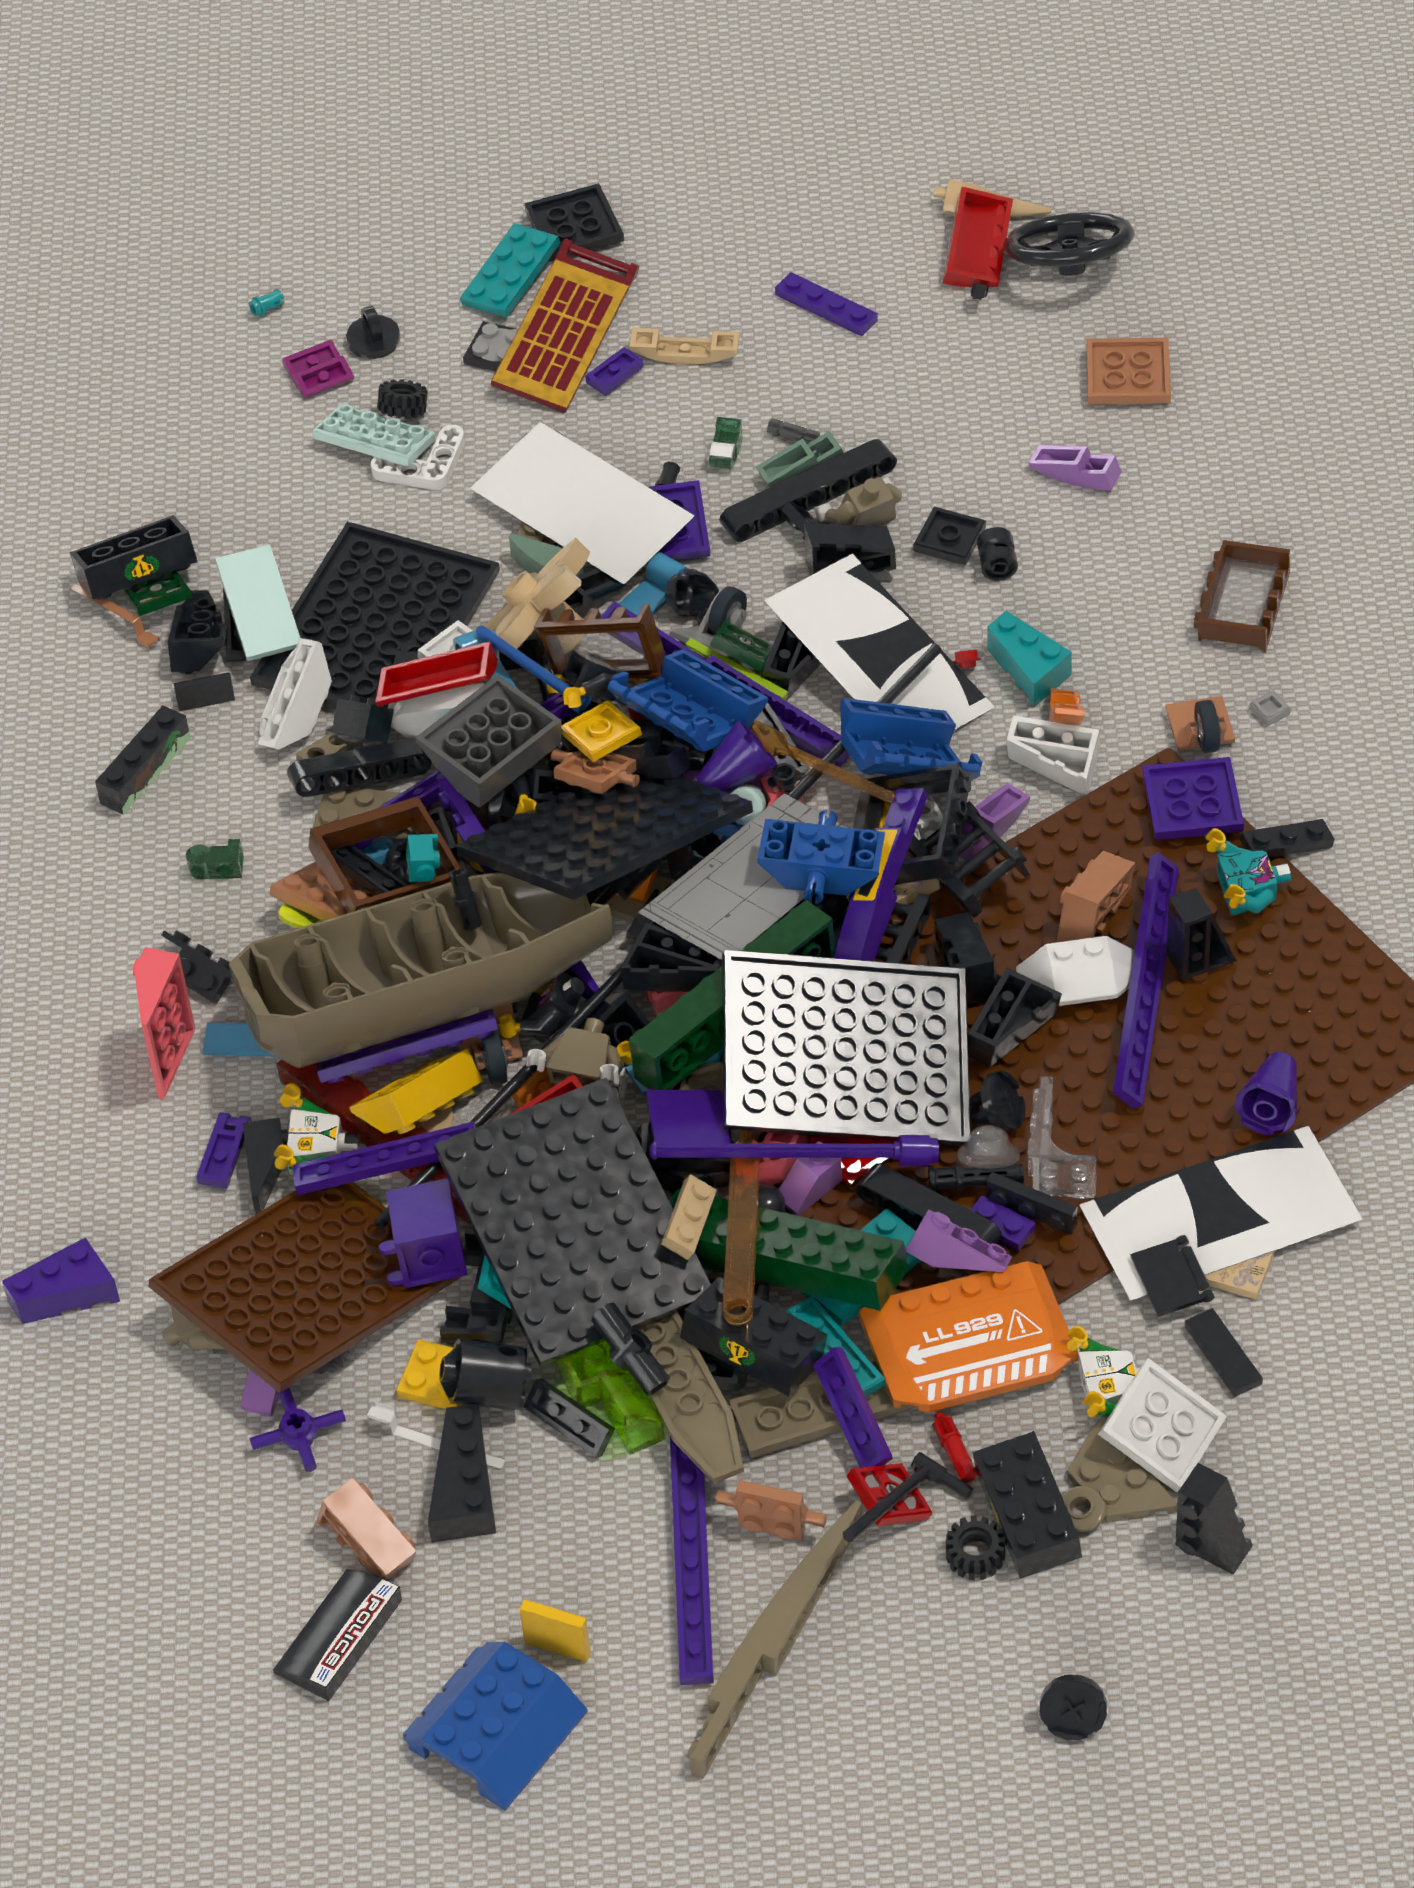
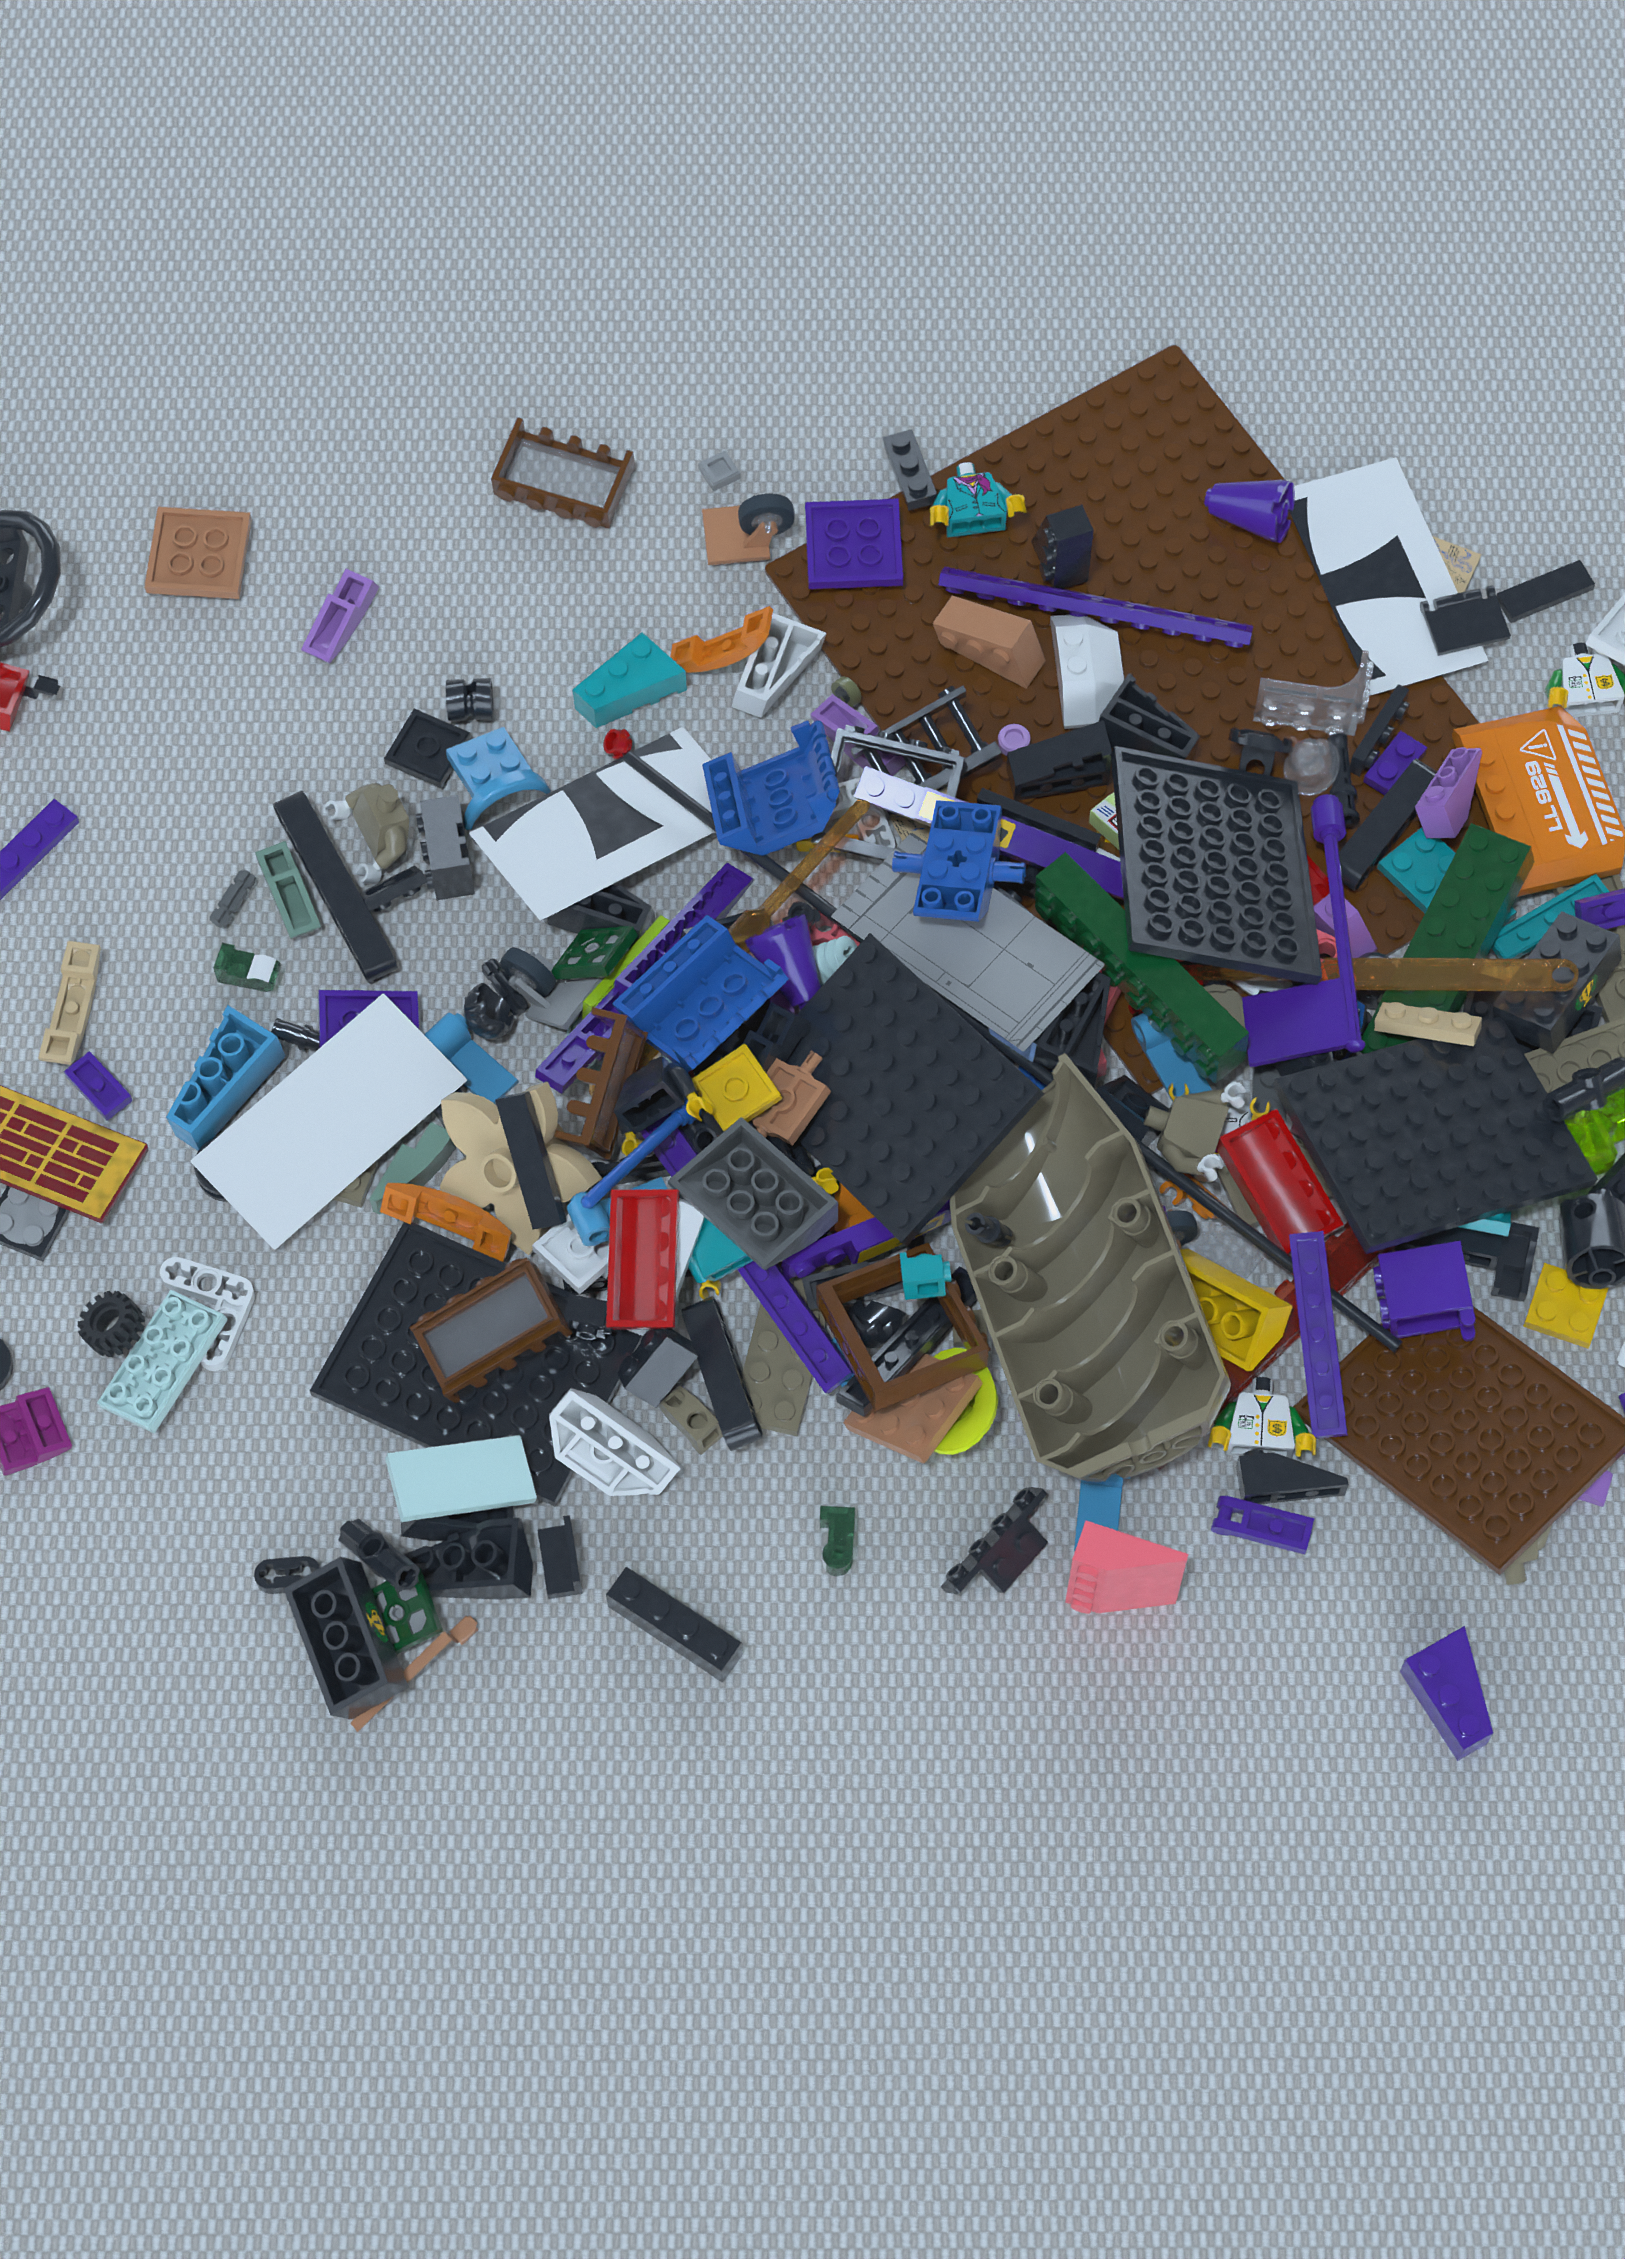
camera: 90 degrees left, 15 degrees up
none -> dark azure wedge [166,1005,286,1151]
none -> black beam [254,1556,320,1594]
none -> black piece [338,1518,420,1592]
none -> orange slope [380,1183,512,1262]
none -> window [409,1257,573,1404]
none -> dark azure piece [446,727,551,830]
none -> black tile [495,1091,567,1230]
none -> olive tile [831,676,861,708]
none -> lavender tile [998,724,1030,756]

